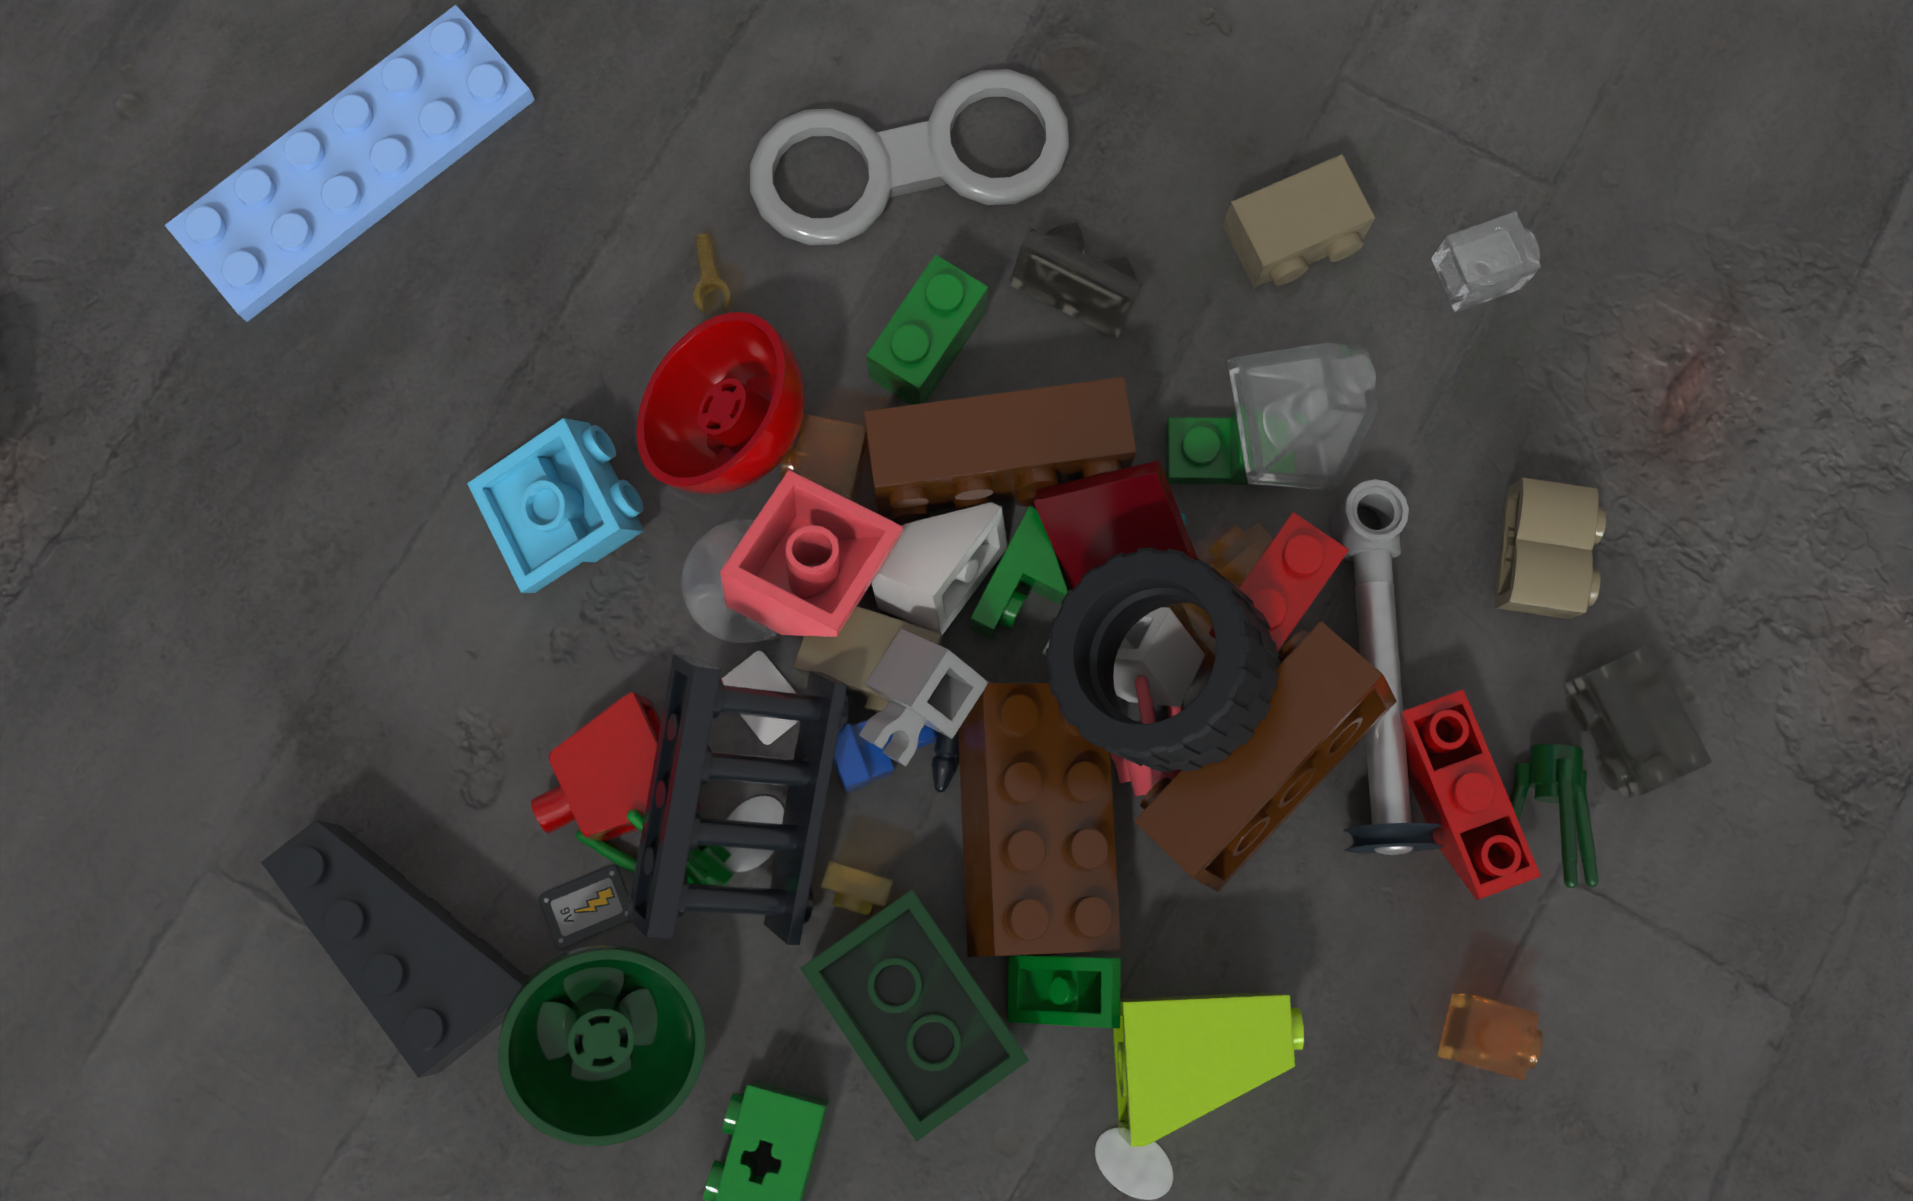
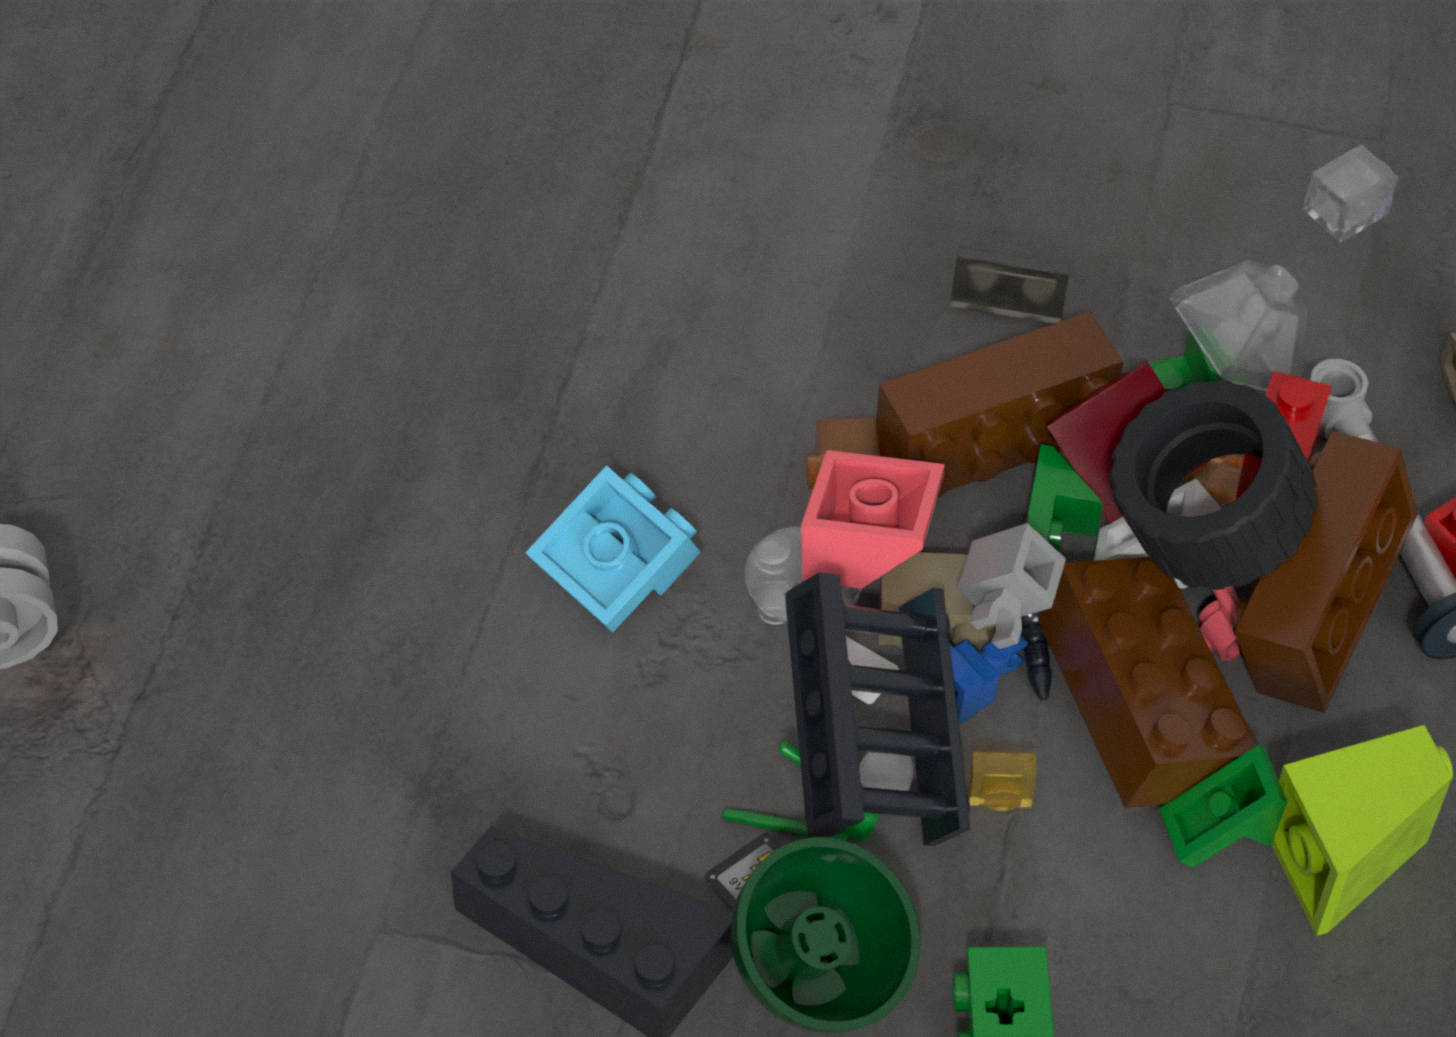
camera: 15 degrees left, 25 degrees down
light blue plate [165,5,535,322] -> none
red torso [531,692,701,841] -> none
red piece [636,312,805,494] -> none
clear yellow hand [693,233,733,316] -> none
light grey bar [749,69,1069,246] -> none
dark green brick [800,890,1029,1142] -> none
green brick [866,254,988,405] -> none
white slope [871,502,1008,635] -> none
flat silver sticker [1095,1128,1173,1200] -> none
dark tan brick [1222,154,1375,288] -> none

